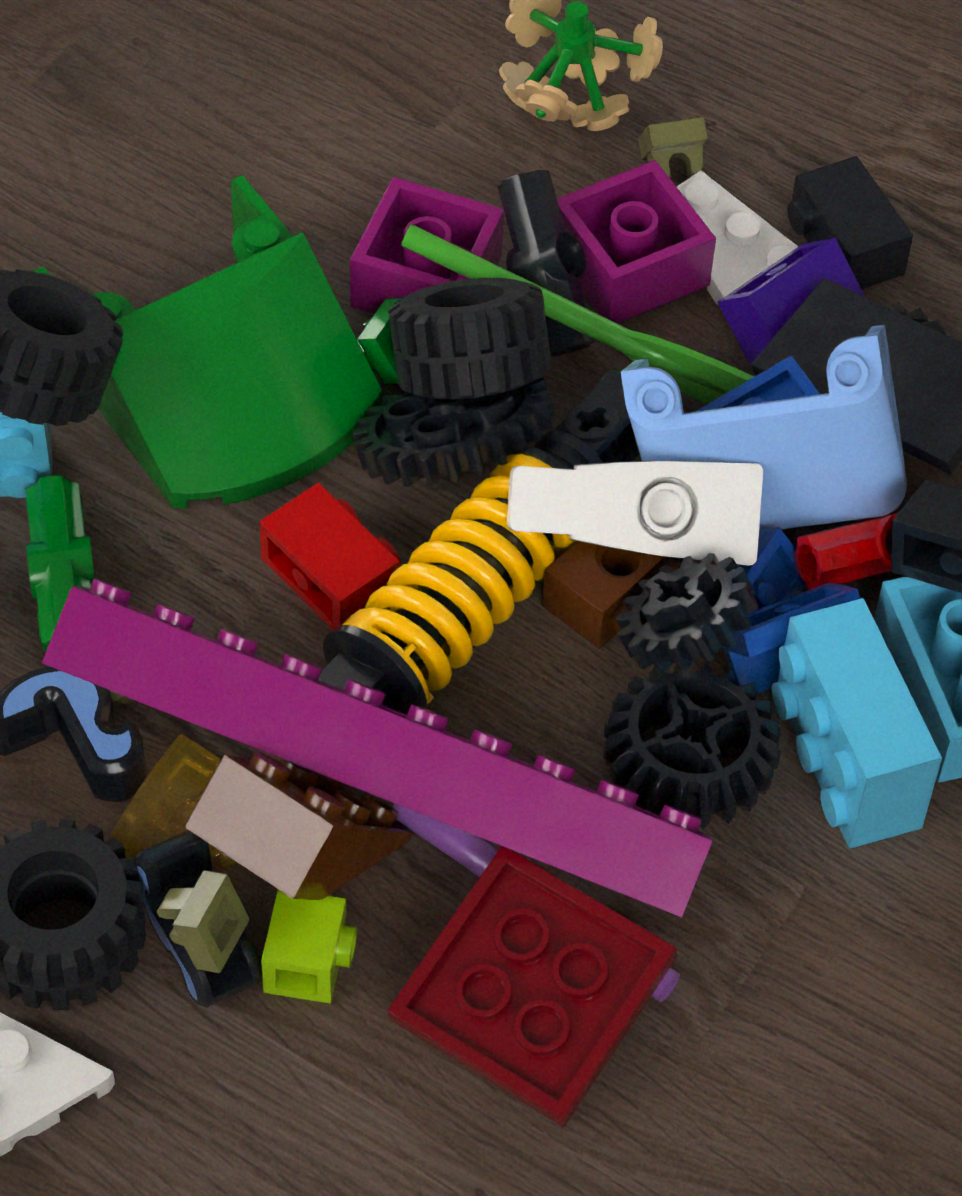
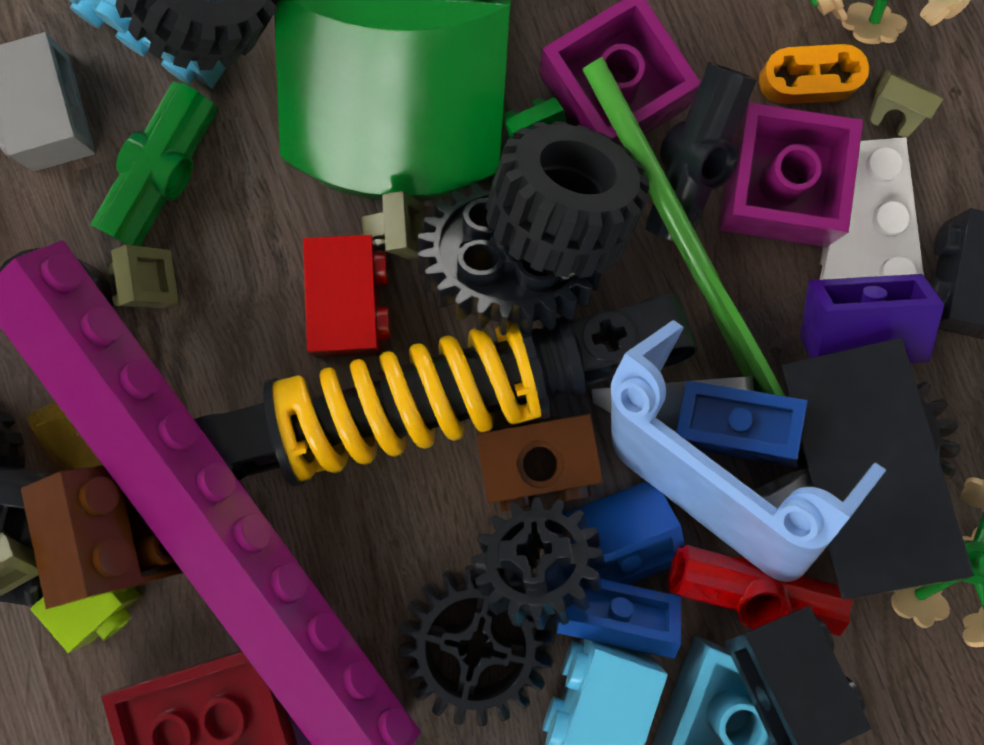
camera: 40 degrees right, 30 degrees up
white piece [507,461,763,566] -> none
none -> olive tile [362,191,425,260]
none -> light orange beam [759,44,869,105]

